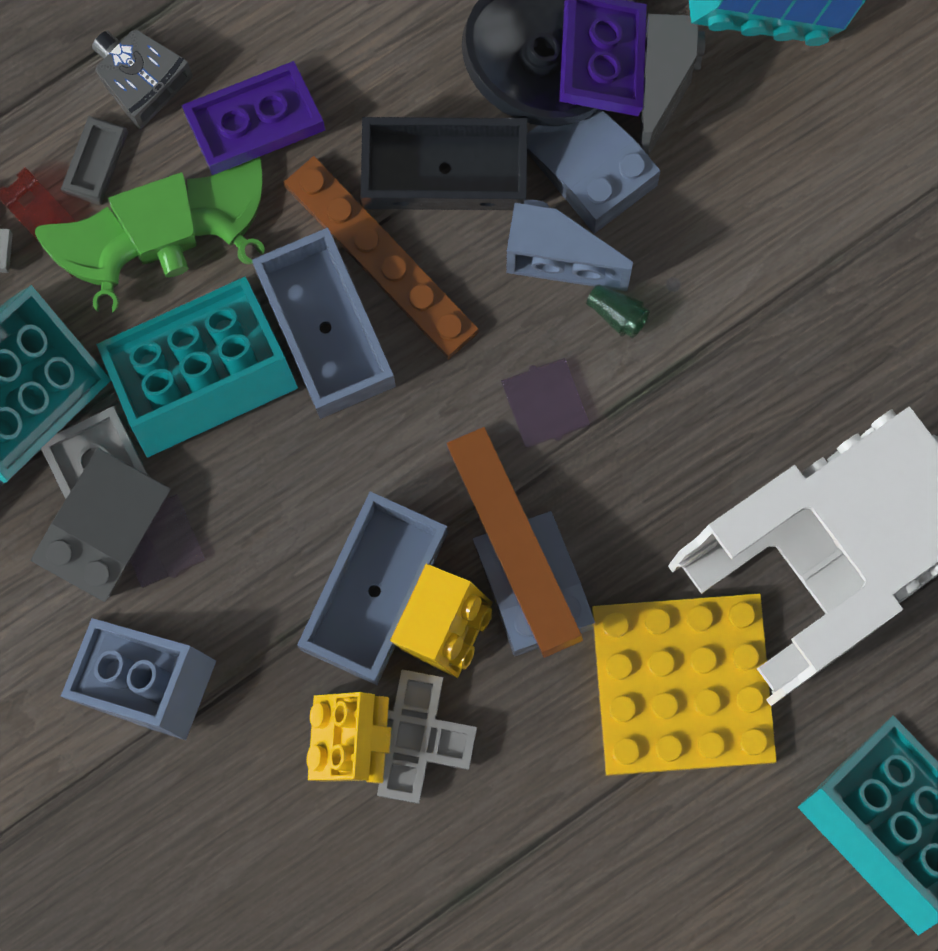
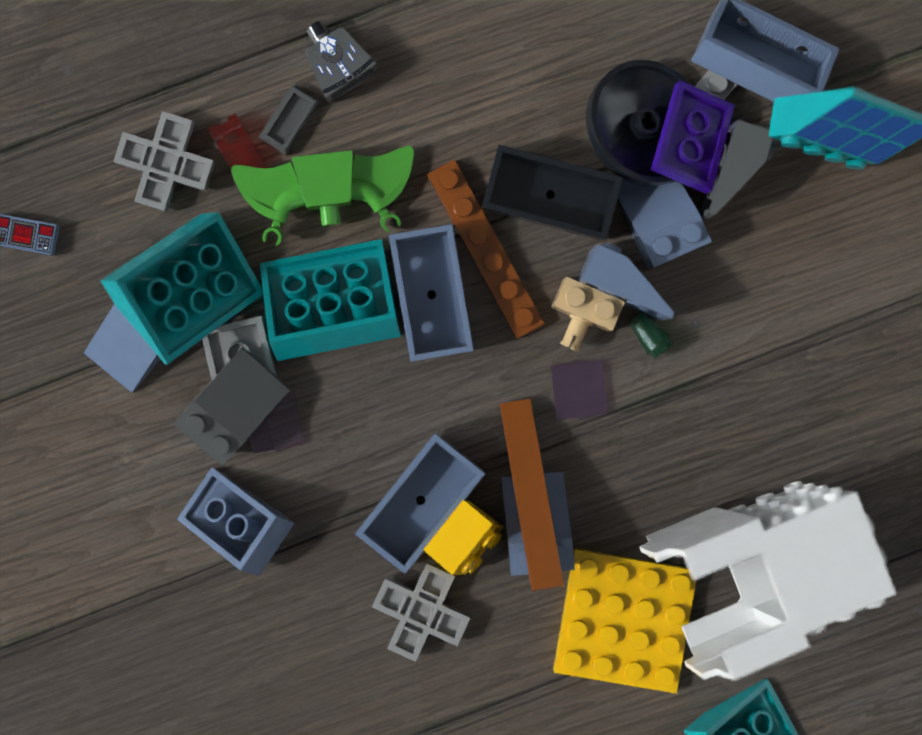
camera: 10 degrees right, 10 degrees up
dark purple plate [182,61,325,175] -> none
yellow plate [306,692,391,783] -> none
none -> tan brick [551,277,625,352]

